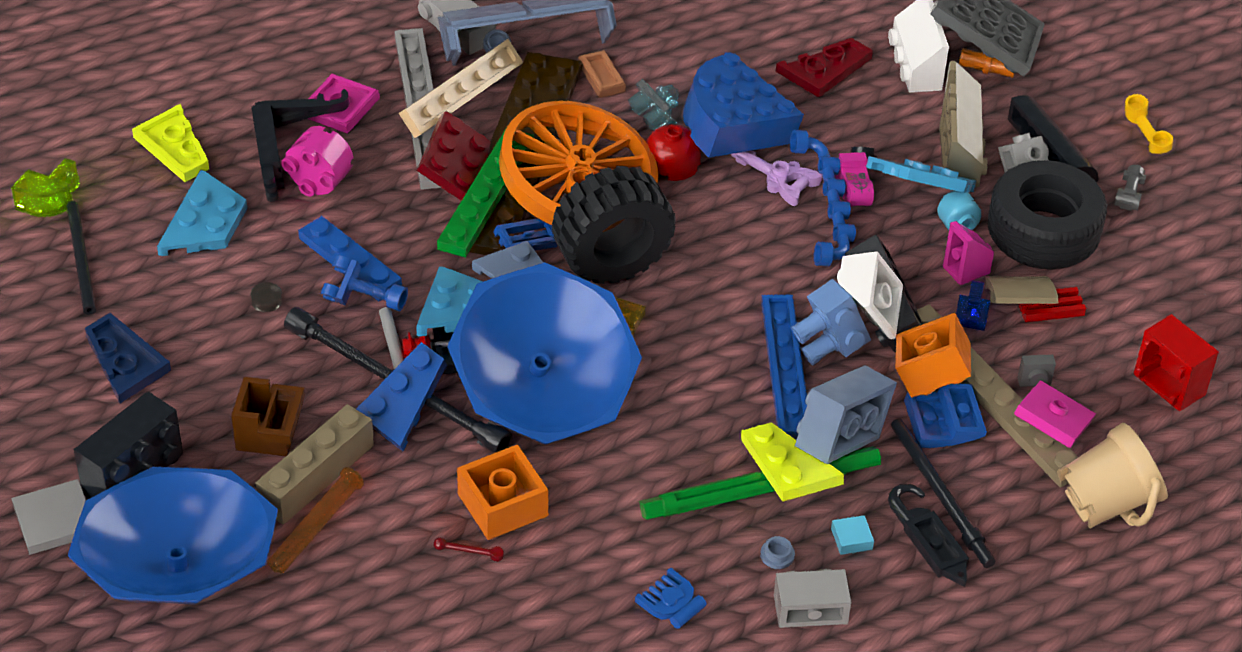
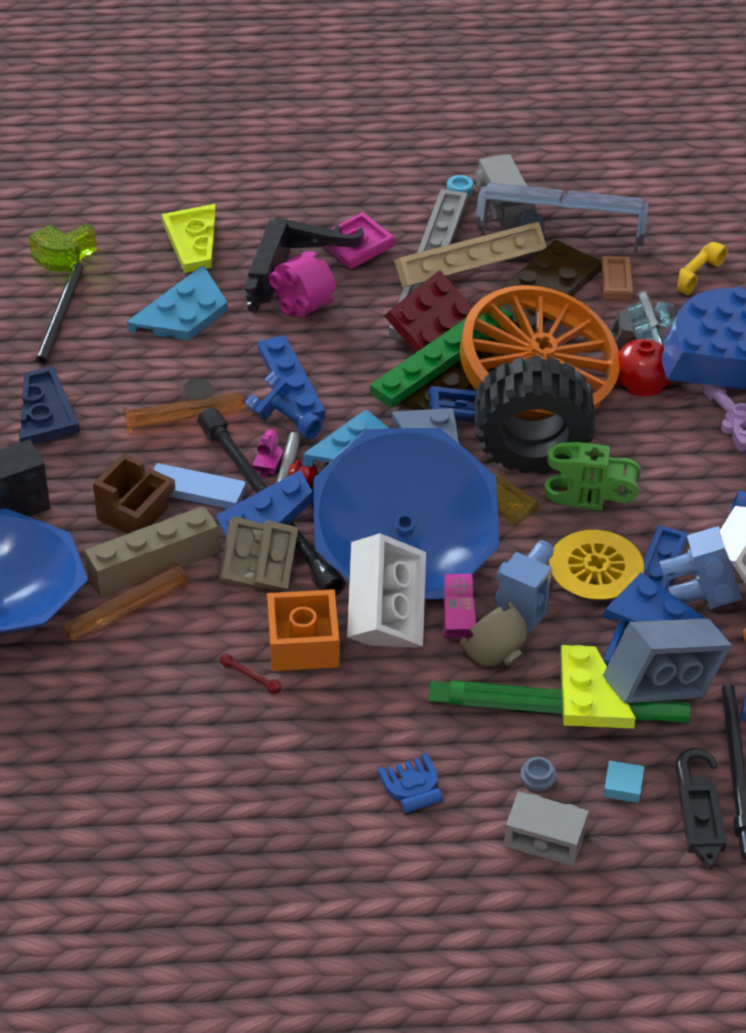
camera: 25 degrees right, 0 degrees up
none -> clear orange axle [123,392,245,432]
none -> light blue tile [154,463,246,509]
none -> dark tan slope [219,516,298,591]
none -> dark pink piece [252,429,283,478]
none -> white slope [347,533,426,648]
none -> dark pink leg [443,574,476,638]
none -> medium azure tile [447,175,474,198]
none -> dark tan cylinder [459,602,528,667]
none -> medium blue brick [495,540,554,633]
none -> bright green piece [544,442,641,511]
none -> yellow piece [549,530,644,600]
none -> blue wing [602,573,722,632]
none -> dark grey plate [609,310,635,351]
none -> yellow bar [677,242,728,295]

